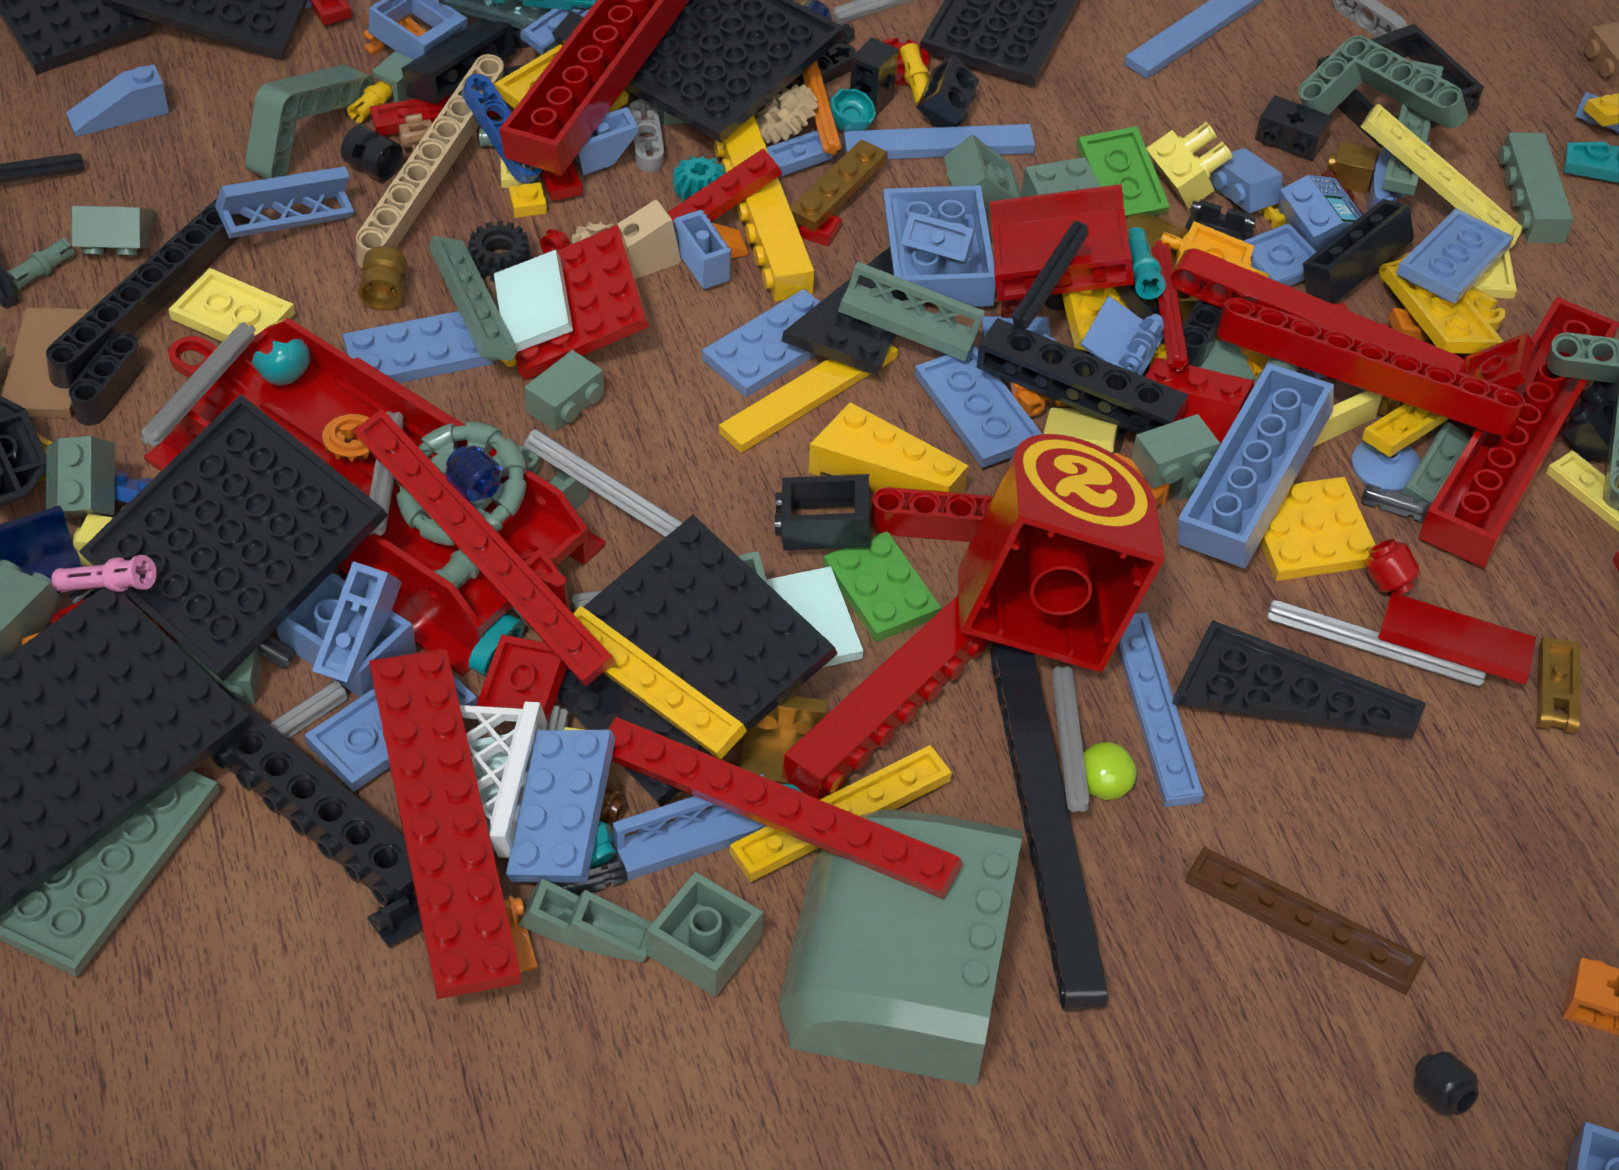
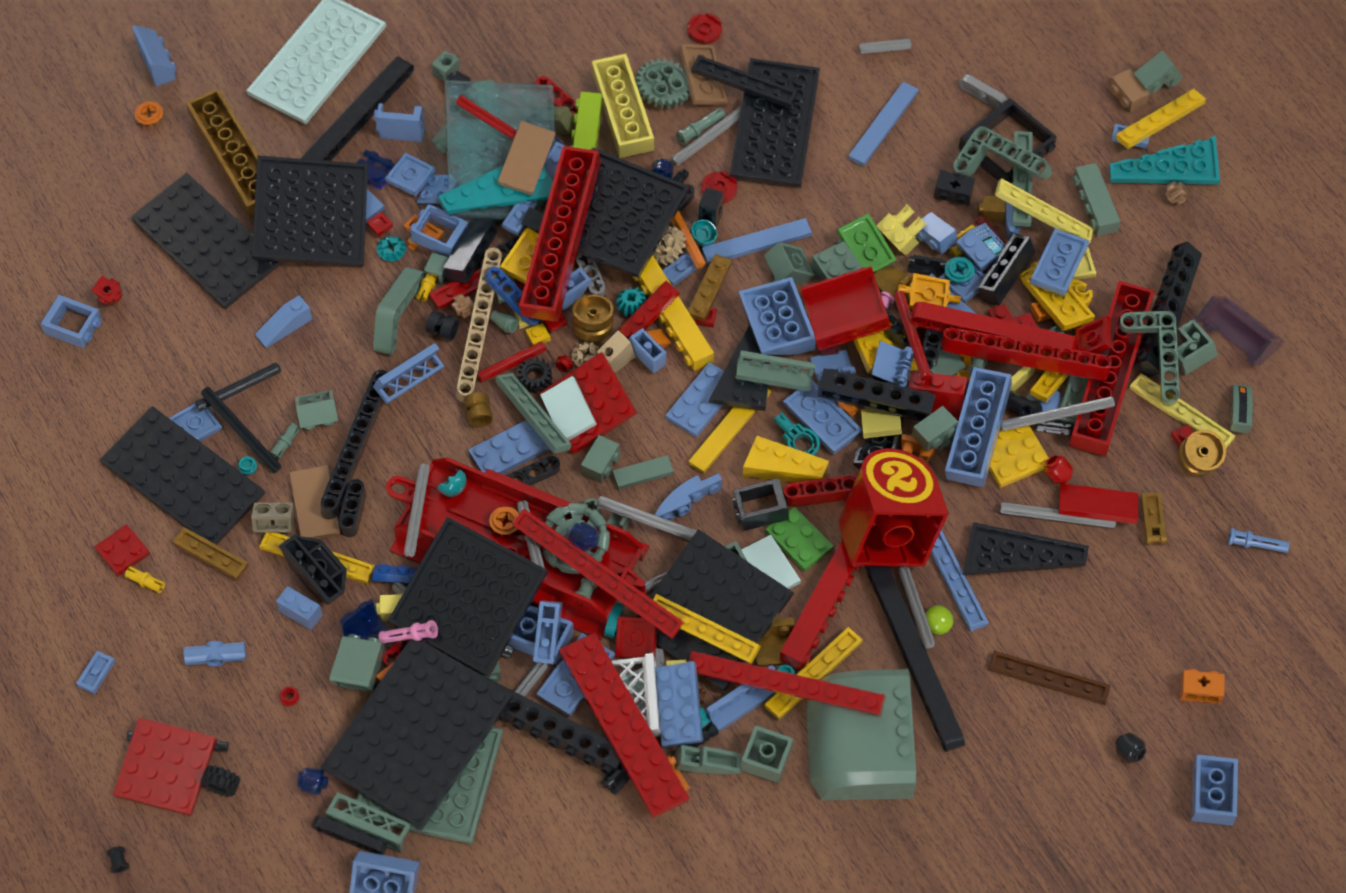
camera: 10 degrees left, 10 degrees up
sand green slope [46,436,115,520] -> none
light yellow plate [168,268,295,342] -> none
yellow pin [899,43,930,107] -> none
medium blue plate [901,211,976,263] -> none
black brick [917,55,979,128] -> none
black axle [1012,220,1089,329] -> none
teal pin [1128,227,1166,299] -> none
none -> teal gear [376,235,406,262]
none -> red axle [477,342,546,382]
none -> sand green cone [490,311,519,333]
none -> black beam [505,456,560,486]
none -> pearl gold wheel [573,294,614,342]
none -> sand green tile [613,455,674,490]
none -> medium blue slope [655,473,722,521]
none -> teal pin [774,412,820,456]
none -> teal gear [945,257,975,284]
none -> light grey axle [1001,397,1115,431]
none -> black piece [1006,390,1043,417]

